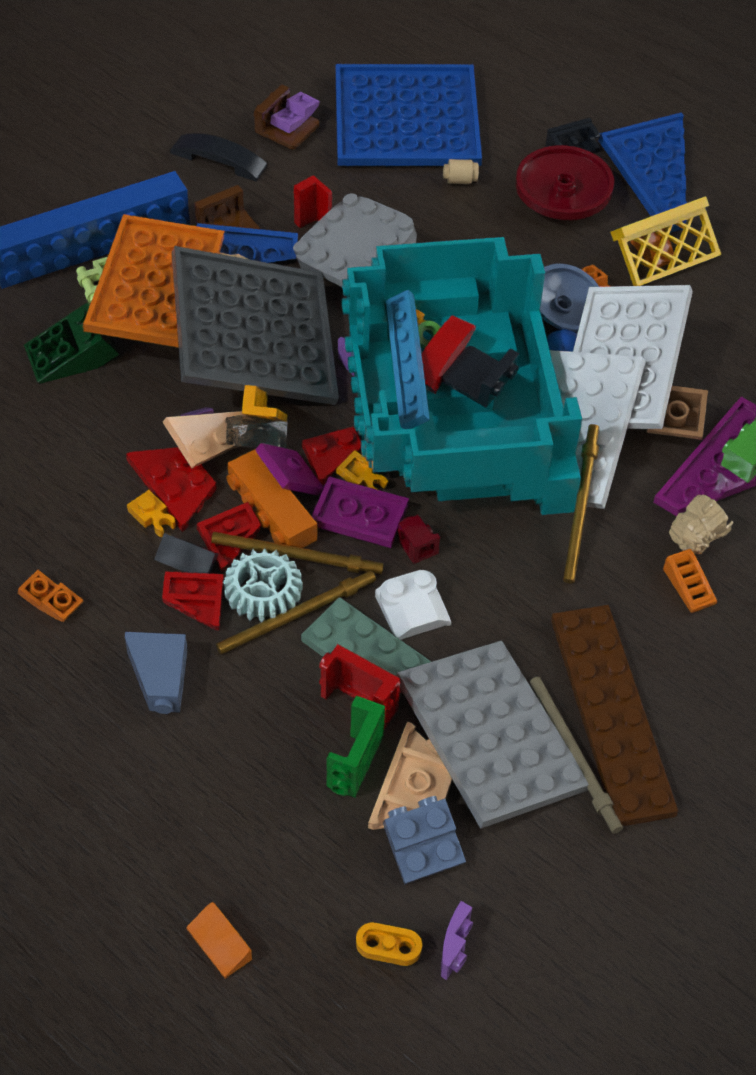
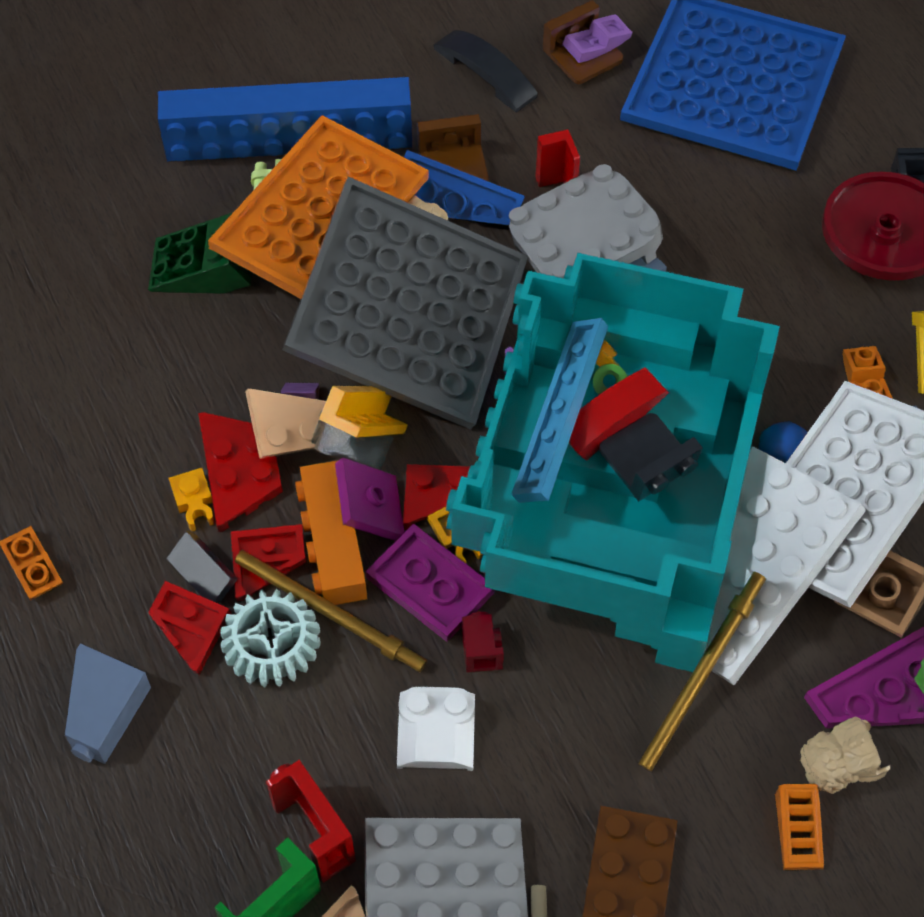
camera: 25 degrees right, 5 degrees up
pearl gold bar [216,571,376,654] -> none
sand green plate [301,597,431,700] -> none
tan brick [443,159,479,185] -> none
sand blue dish [540,264,599,332] -> none

